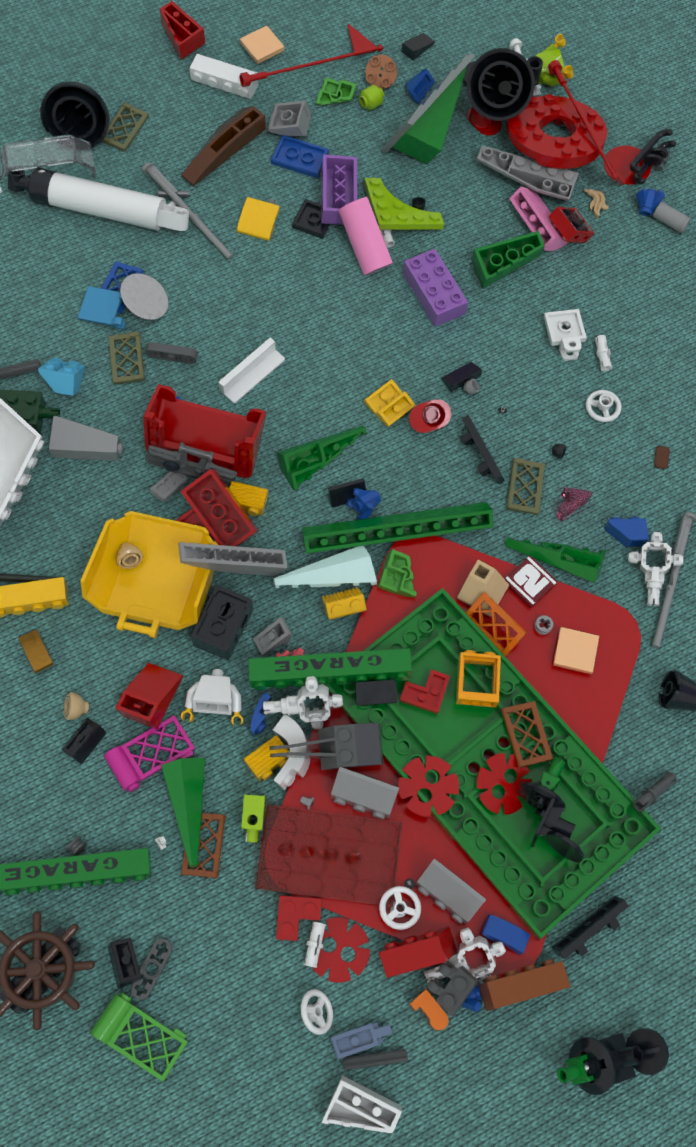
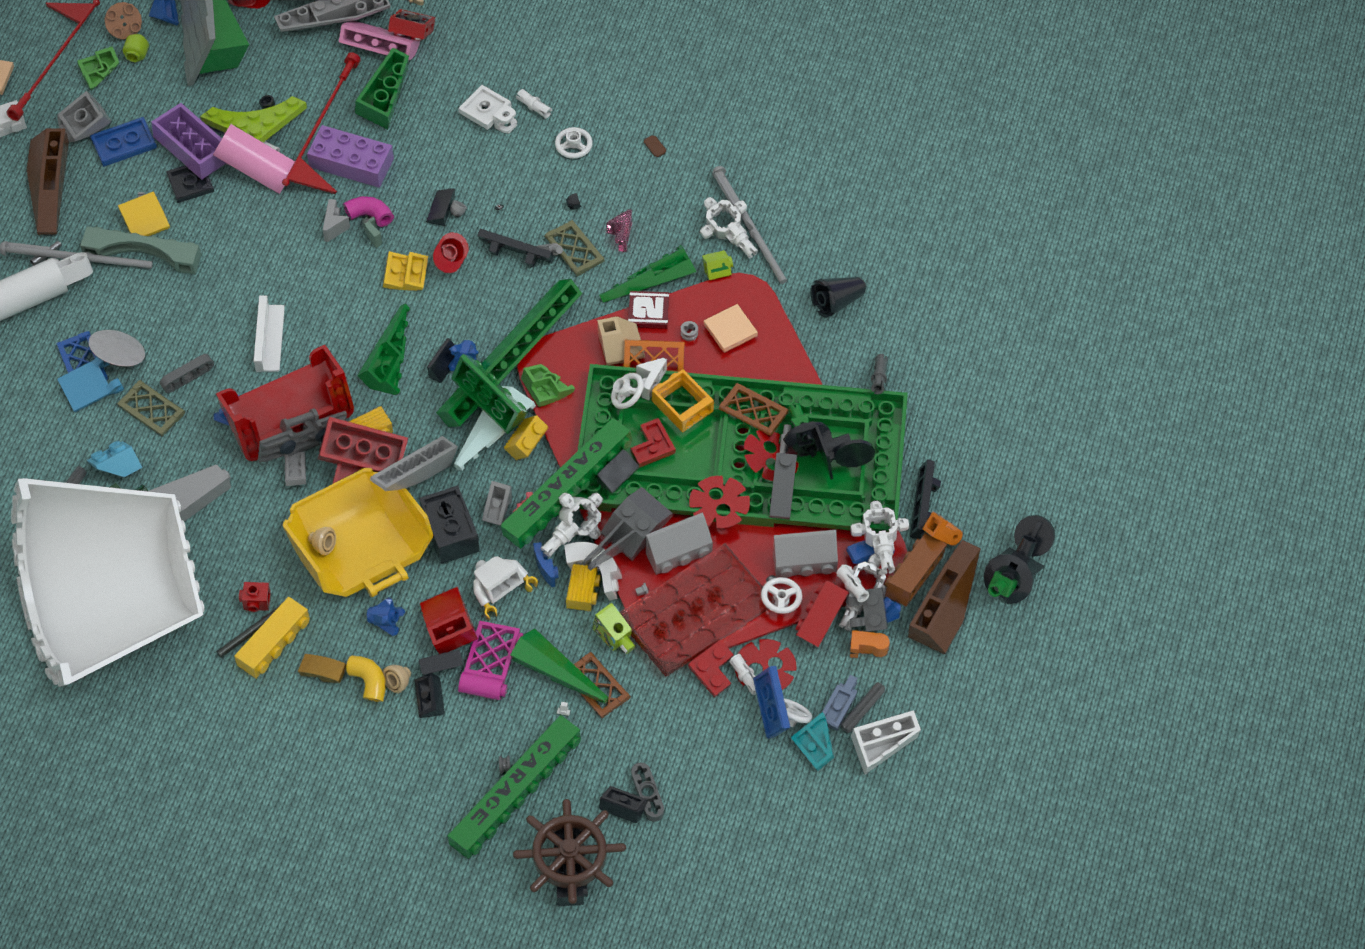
camera: 40 degrees left, 10 degrees down
bright green piece [90,992,188,1082] -> none
blue slope [605,517,649,547] -> none
none -> sand green arch [80,227,202,275]
none -> red brick [239,582,271,612]
none -> red piece [282,52,361,194]
none -> light grey slope [323,199,350,242]
none -> dark pink cylinder [343,196,394,227]
none -> yellow cylinder [346,655,386,702]
none -> sand green slope [362,216,382,248]
none -> blue rock [367,597,405,636]
none -> black slope [418,650,463,675]
none -> green slope [451,354,528,434]
none -> light grey bar [537,243,563,256]
none -> white piece [611,373,644,409]
none -> white slope [636,358,667,400]
none -> lime brick [702,250,733,280]
none -> blue tile [753,666,790,739]
none -> dark grey slope [769,453,797,520]
none -> light grey bar [780,425,792,454]
none -> teal wing [791,712,834,771]
none -> white pin [836,566,869,602]
none -> white piece [850,501,909,574]
none -> reddish brown wedge [908,540,981,654]
none -> orange leg [922,512,963,545]

